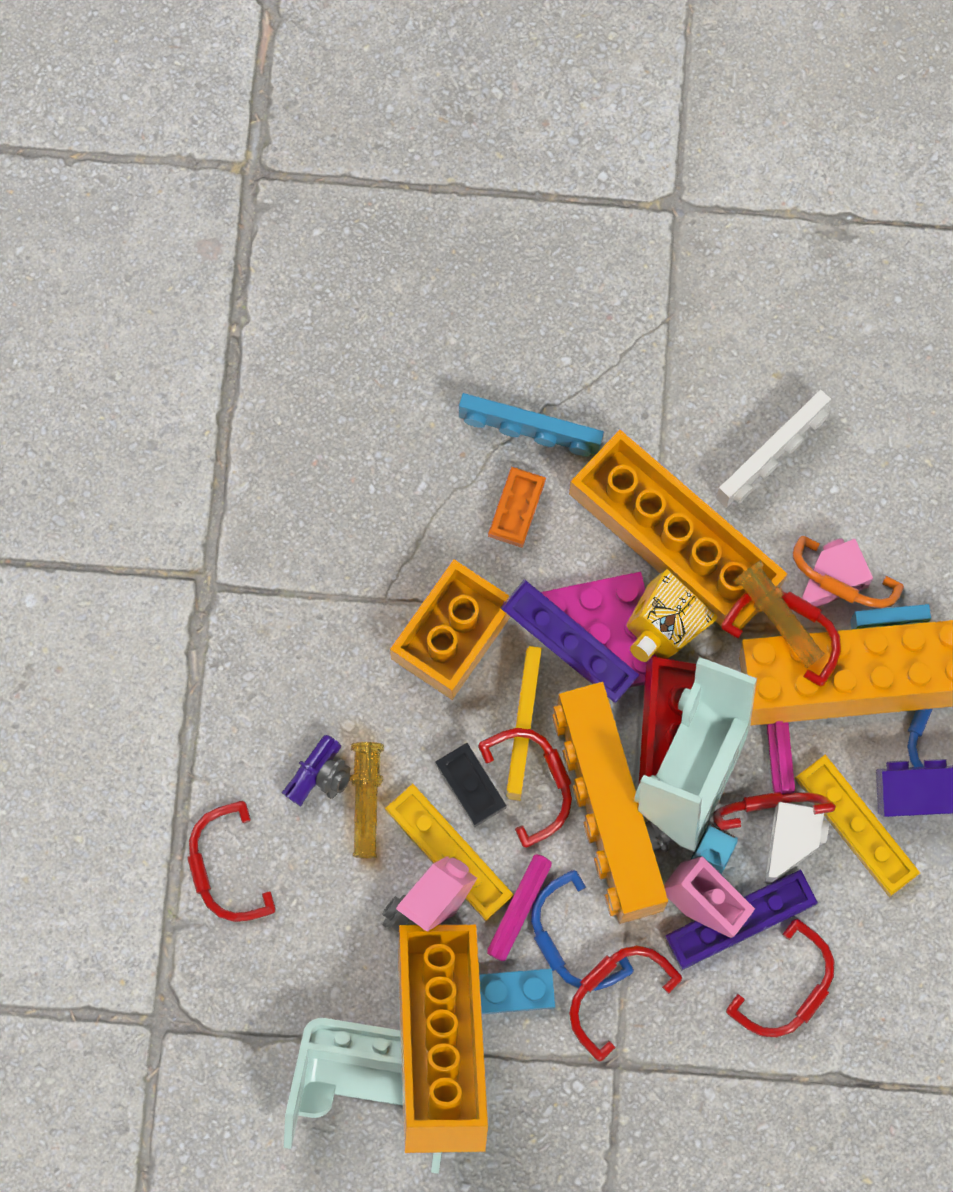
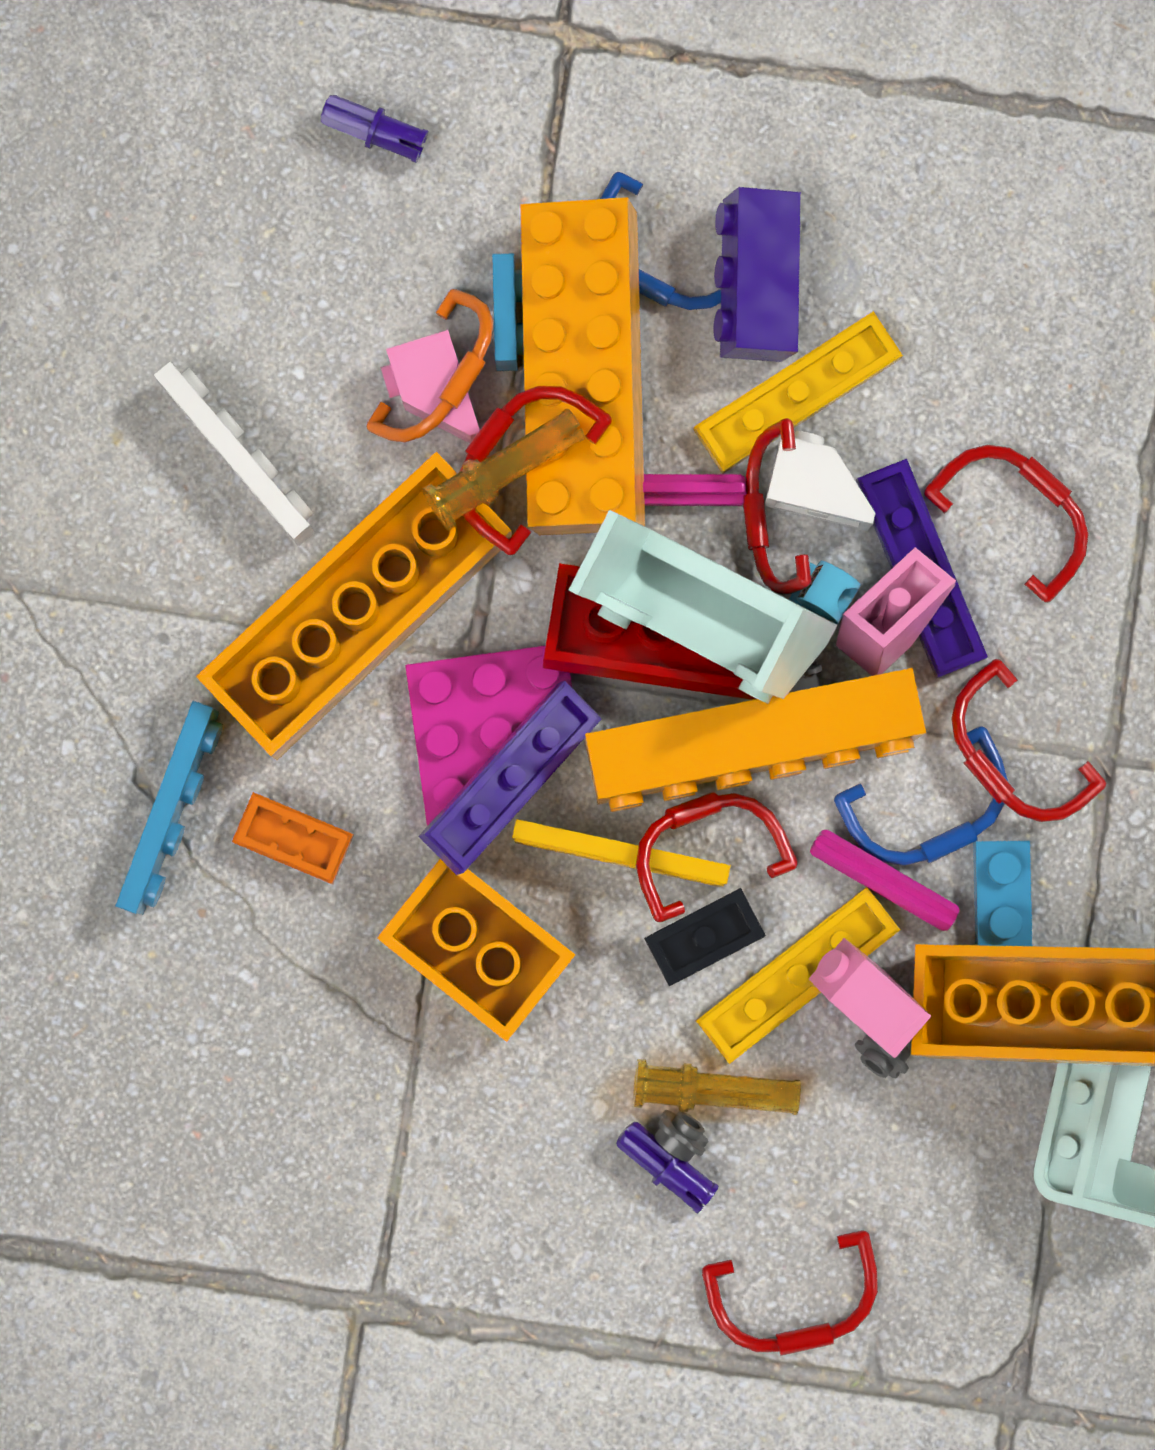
camera: 85 degrees left, 10 degrees up
yellow torso [627,569,718,662] -> none

